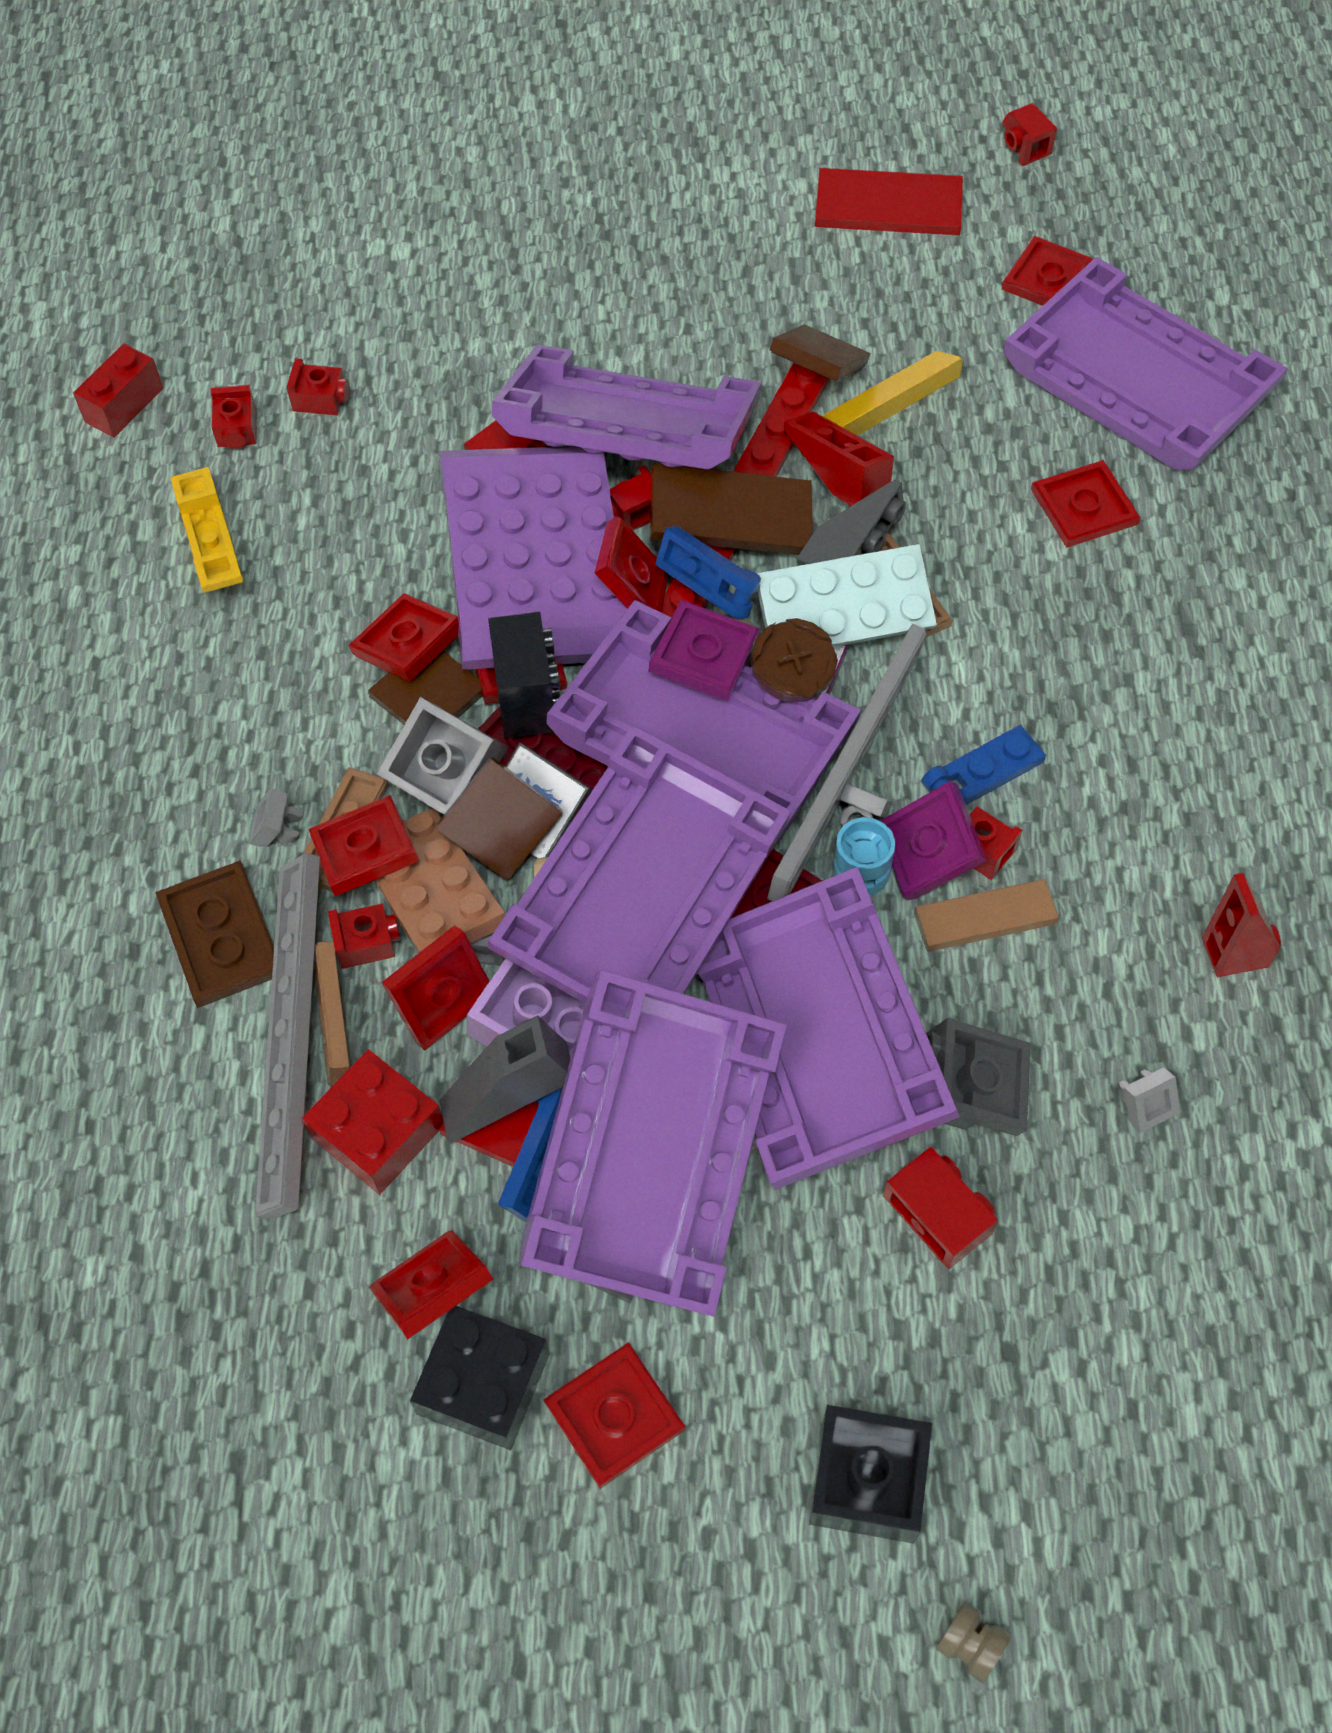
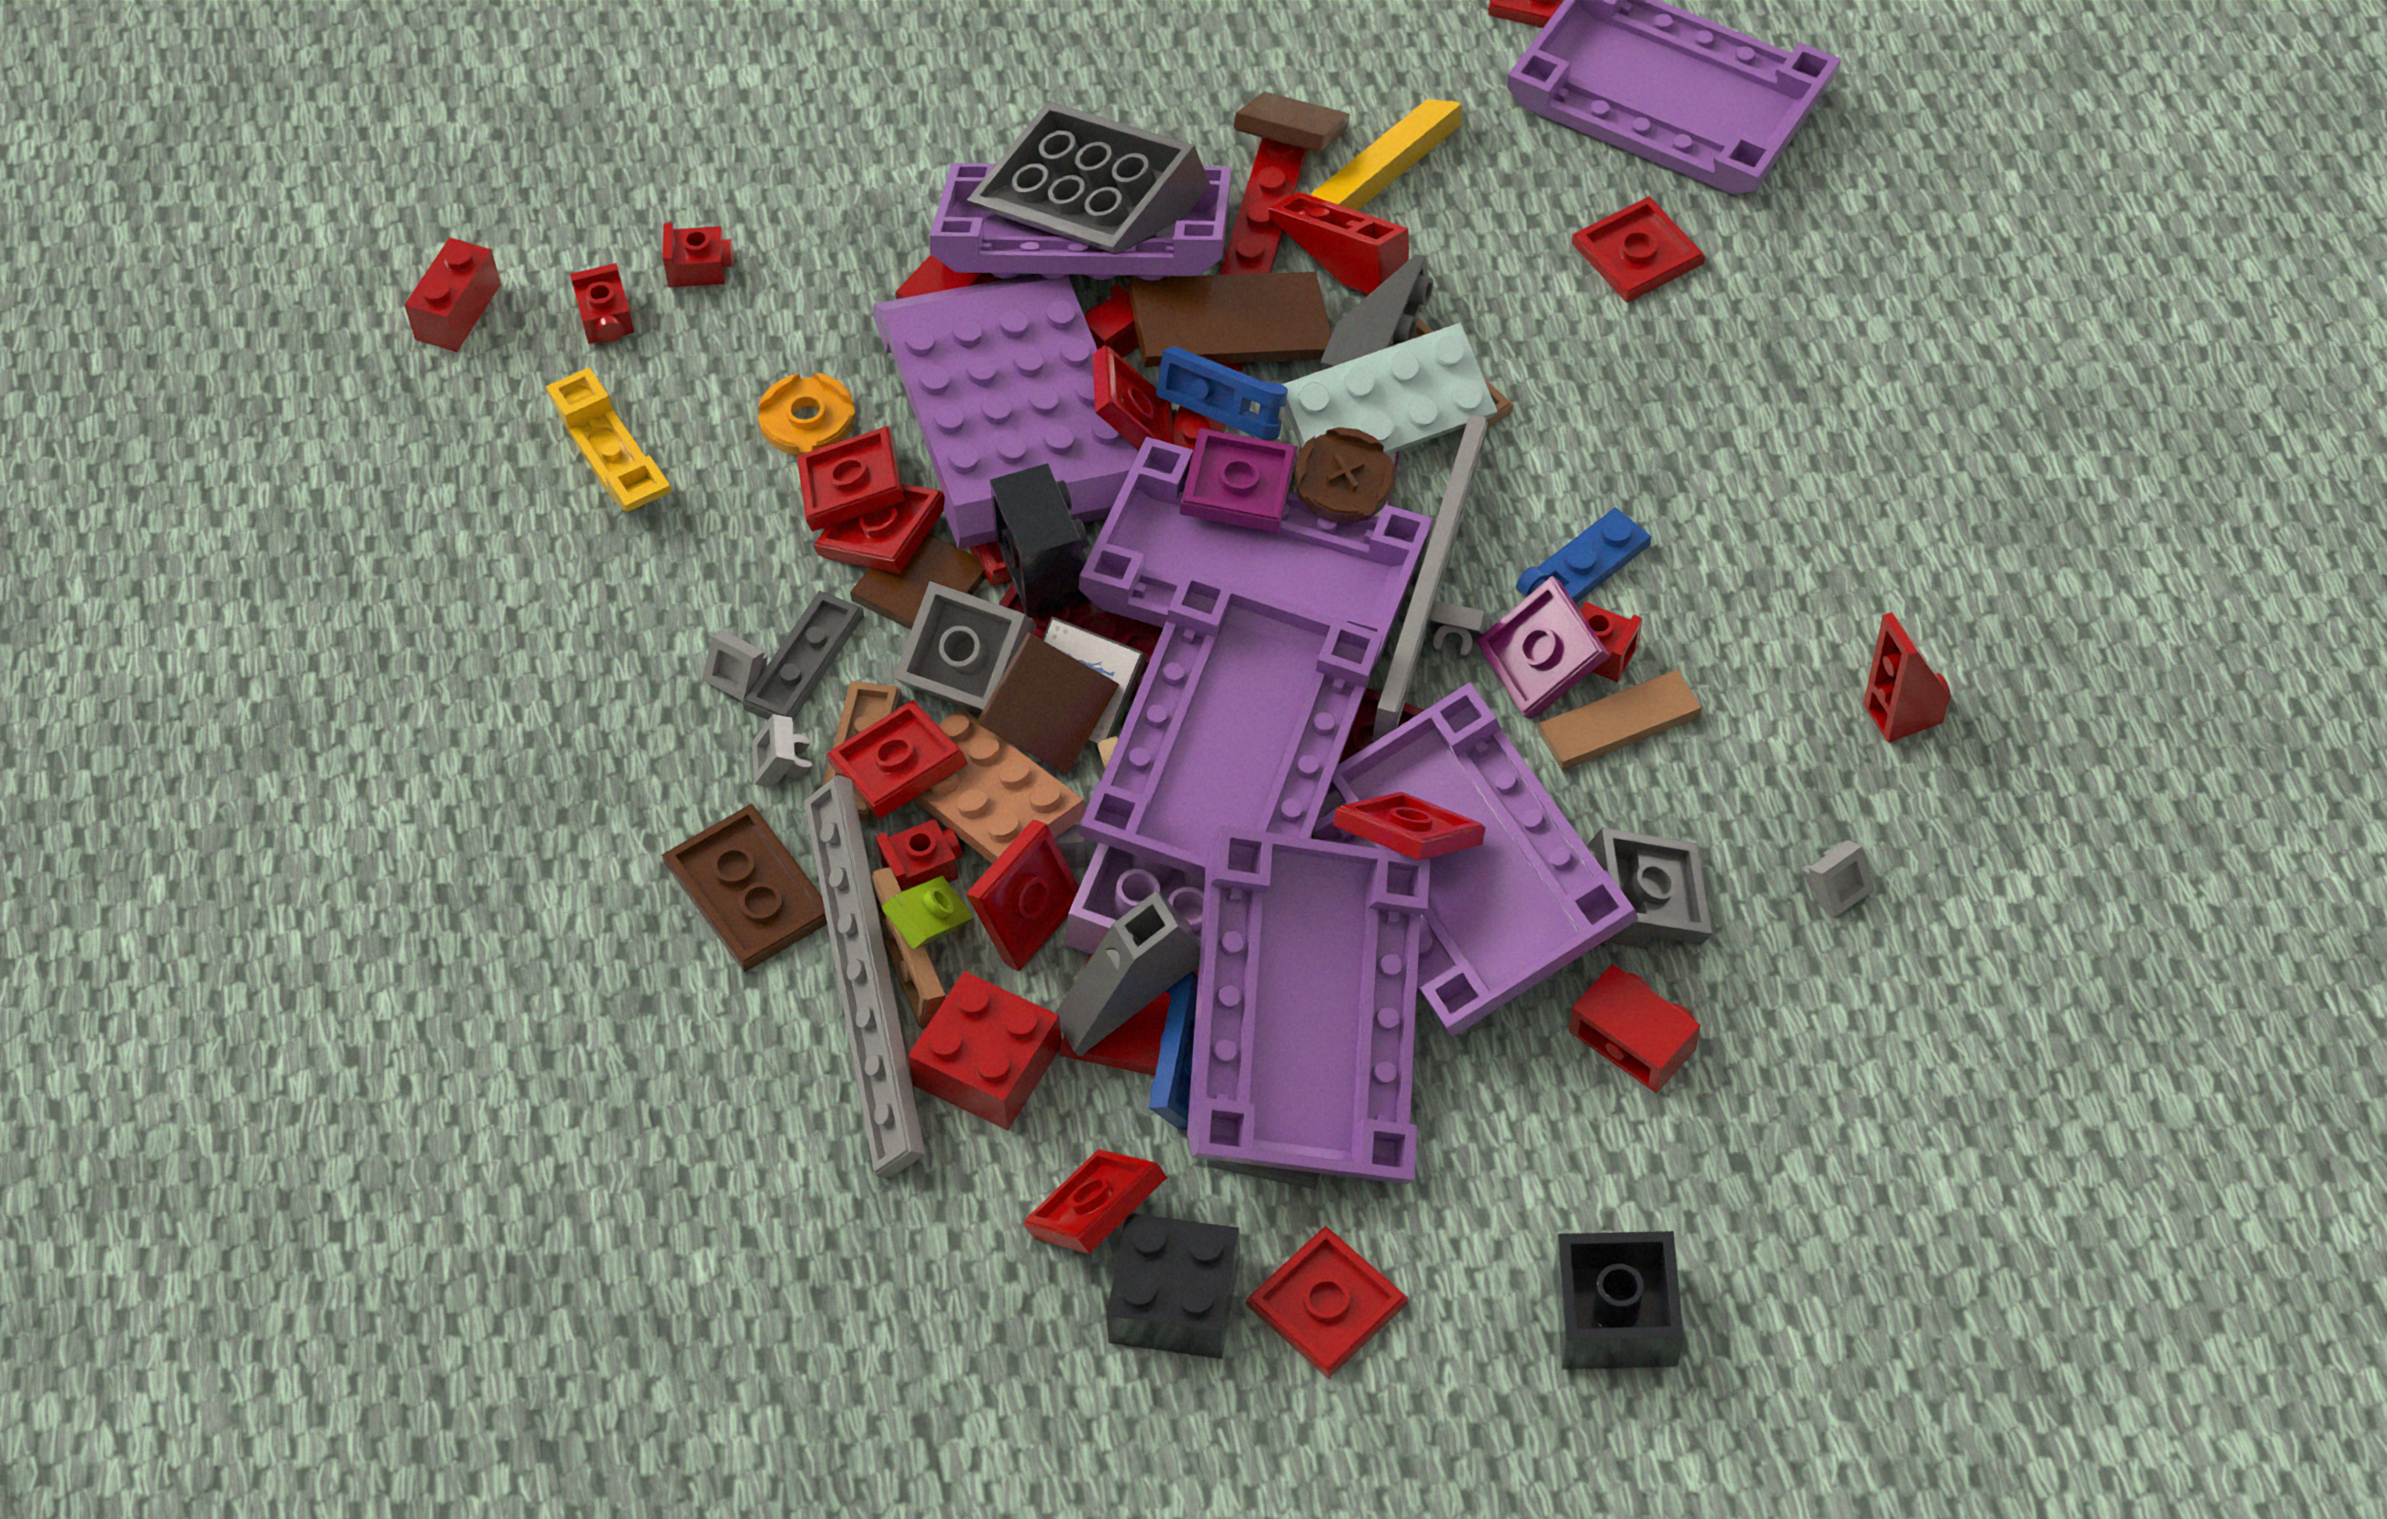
camera: 10 degrees left, 5 degrees down
medium azure wheel [833,817,895,896] -> none
dark tan wheel [936,1602,1012,1683] -> none
none -> light grey tile [702,630,769,701]
none -> dark grey tile [742,590,864,722]
none -> light orange tile [758,373,855,455]
none -> red tile [797,426,905,532]
none -> lime plate [881,875,975,950]
none -> dark grey slope [967,101,1211,254]
none -> red tile [1333,792,1486,861]

